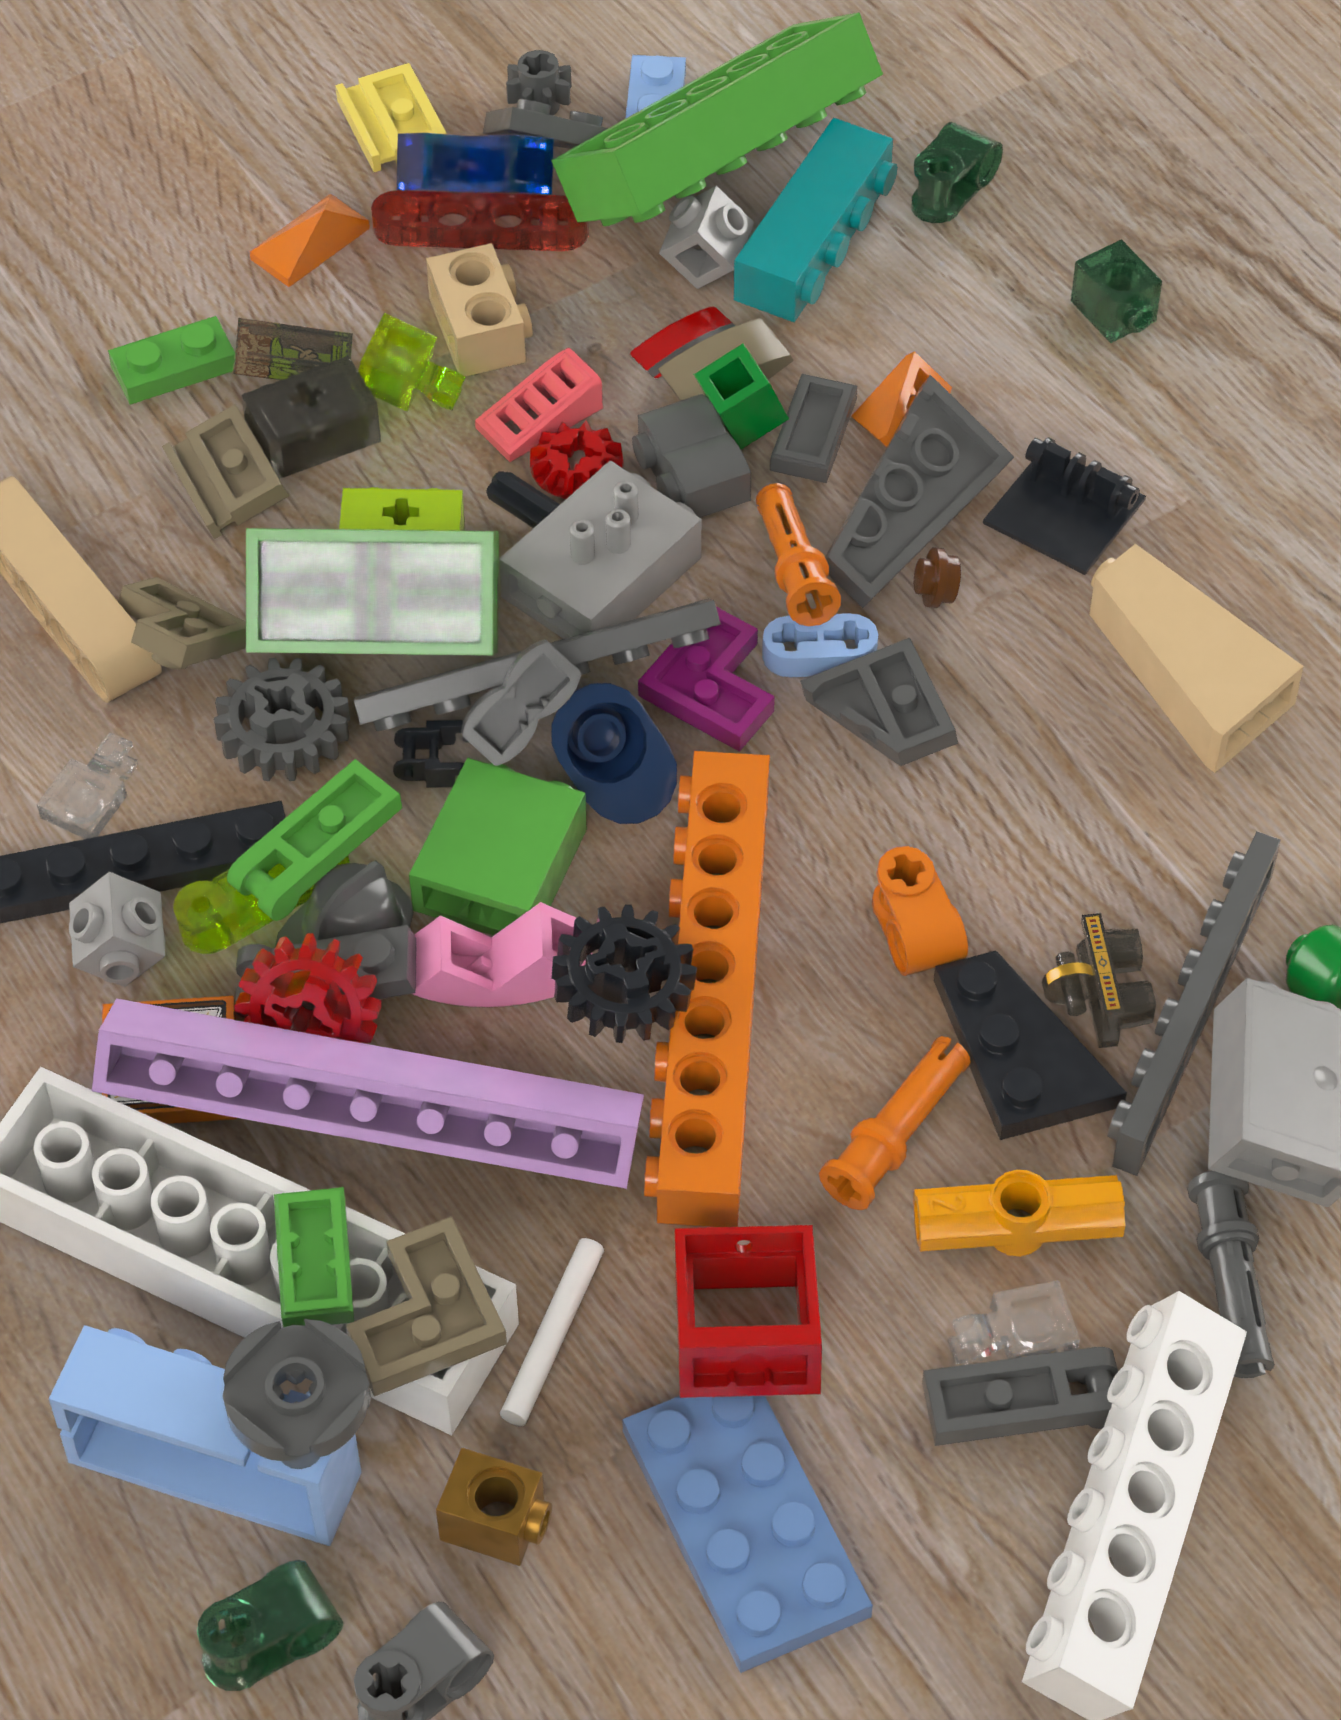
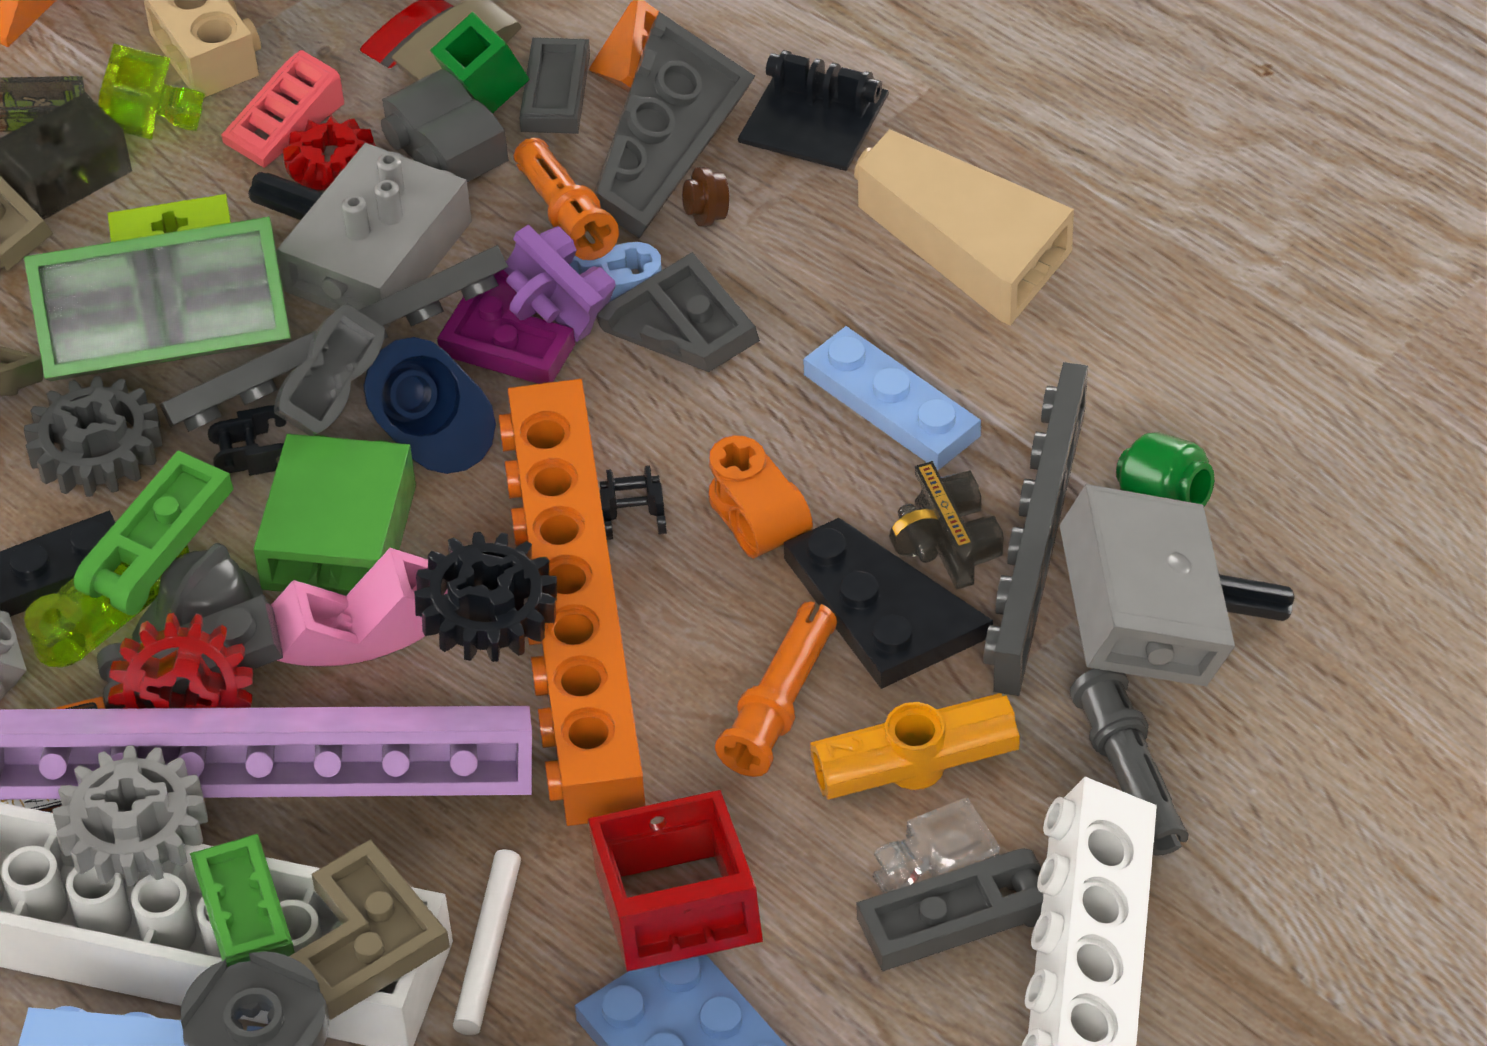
camera: 10 degrees left, 5 degrees down
none -> light grey gear [53,745,208,887]
none -> medium lavender hips [504,224,616,342]
none -> black piece [600,465,667,540]
none -> light blue plate [803,326,981,470]

